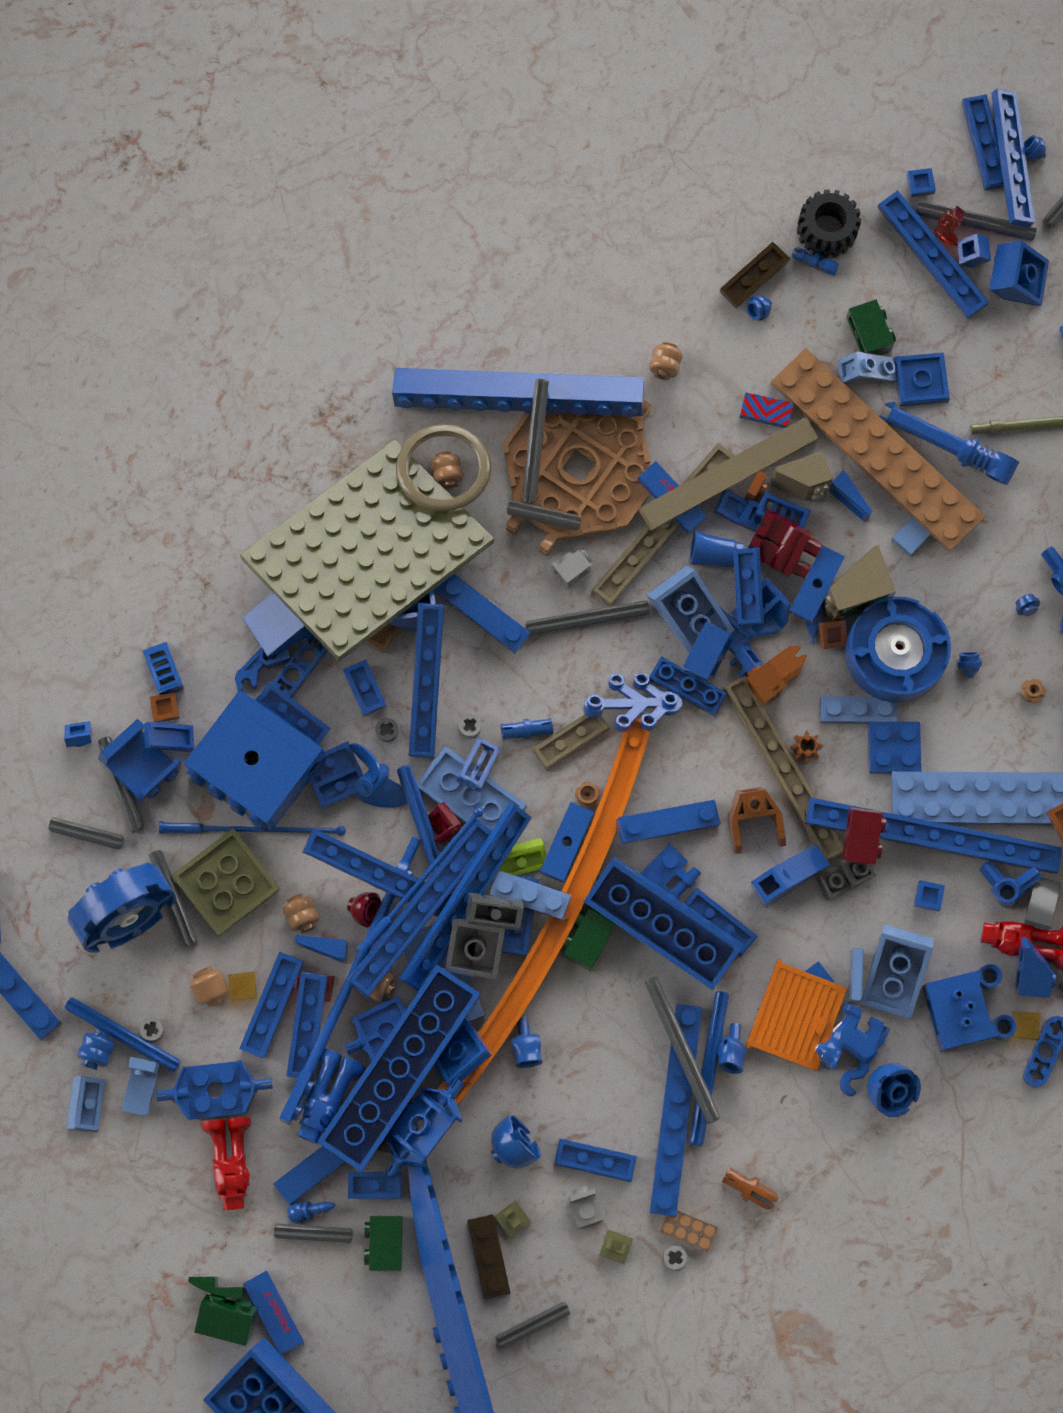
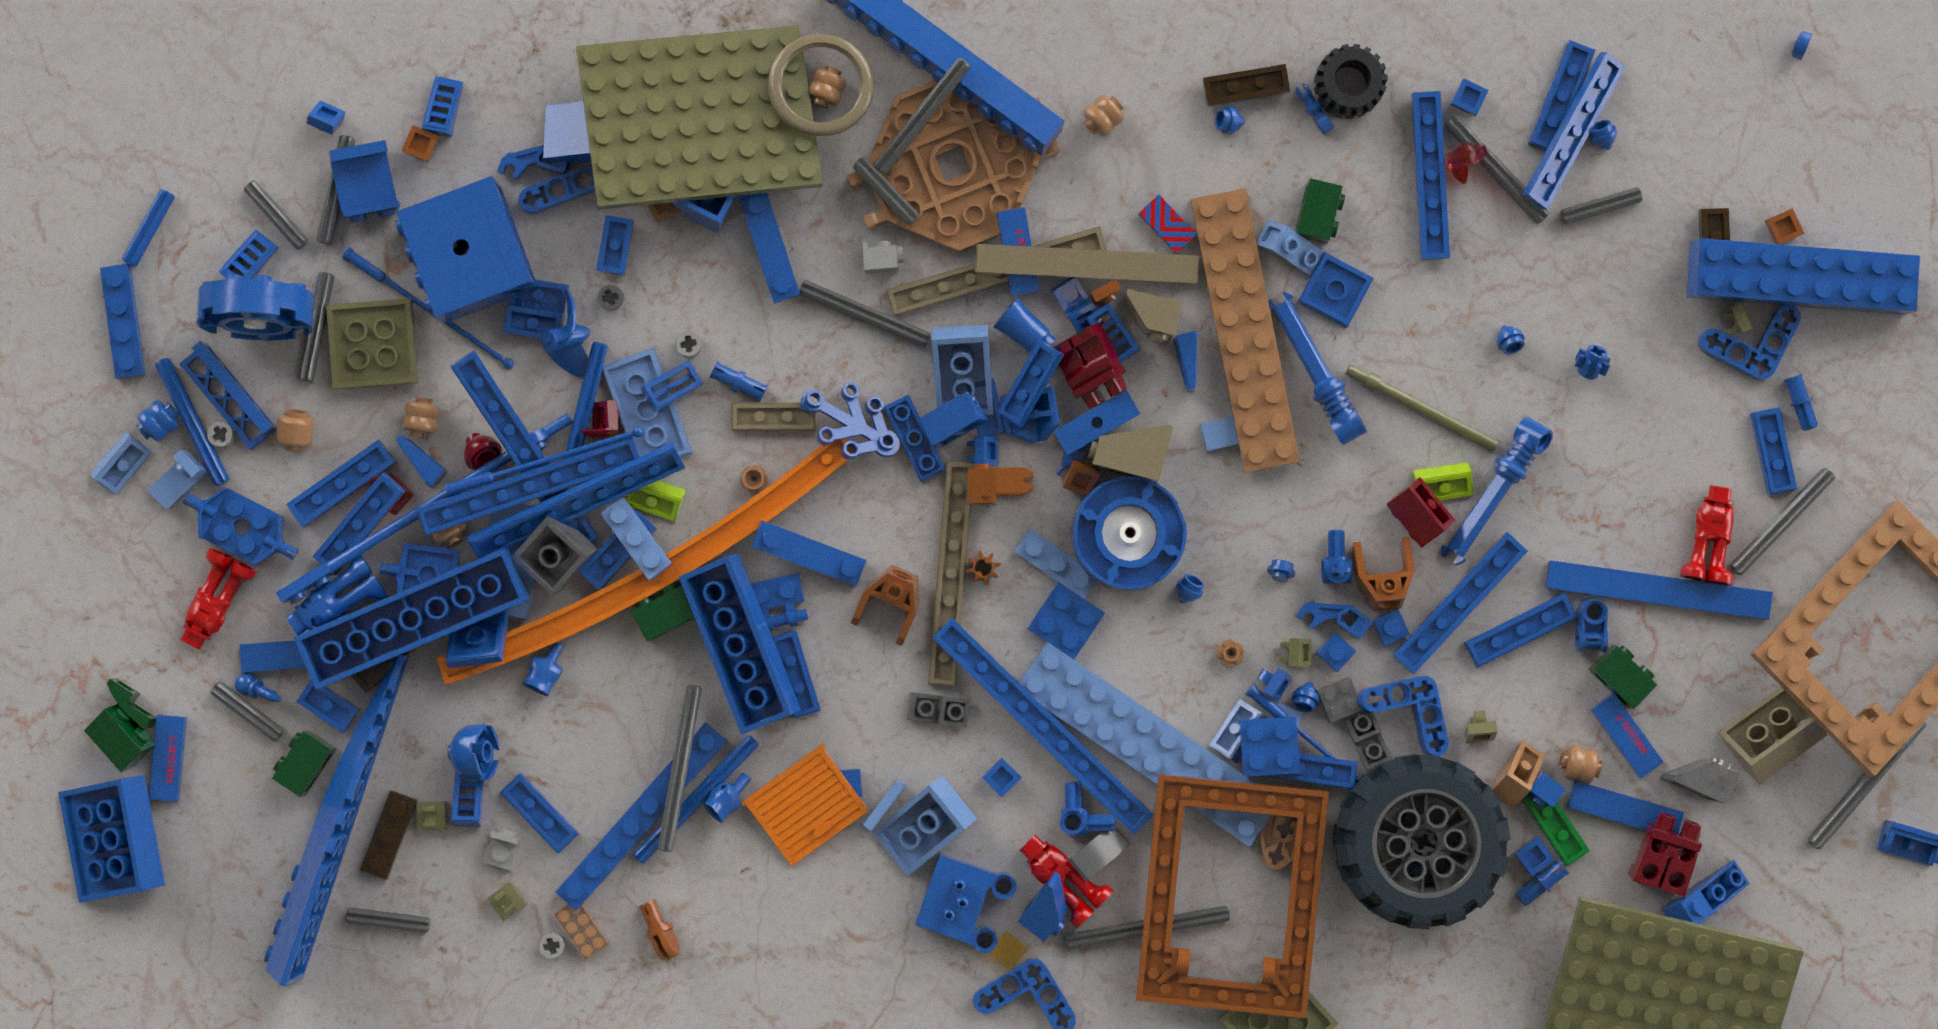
camera: 30 degrees right, 10 degrees up
blue tile [144,722,194,752] -> none
clear yellow tile [228,971,258,1001] -> none
blue plate [255,681,331,745] -> none
blue plate [385,1078,465,1179] -> none
blue tile [408,603,444,758] -> none
dark grey brick [465,893,524,931] -> none
blue tile [540,802,594,883] -> none
blue slope [751,844,830,908] -> none
blue animal [815,1004,890,1096] -> none
dark red brick [842,807,886,865] -> none
blue cylinder [867,1063,921,1117] -> none
blue plate [957,233,991,268] -> none
blue slope [989,241,1049,306] -> none
none -> blue fence [179,341,277,450]
none -> blue slope [218,230,279,279]
none -> blue slope [451,770,484,827]

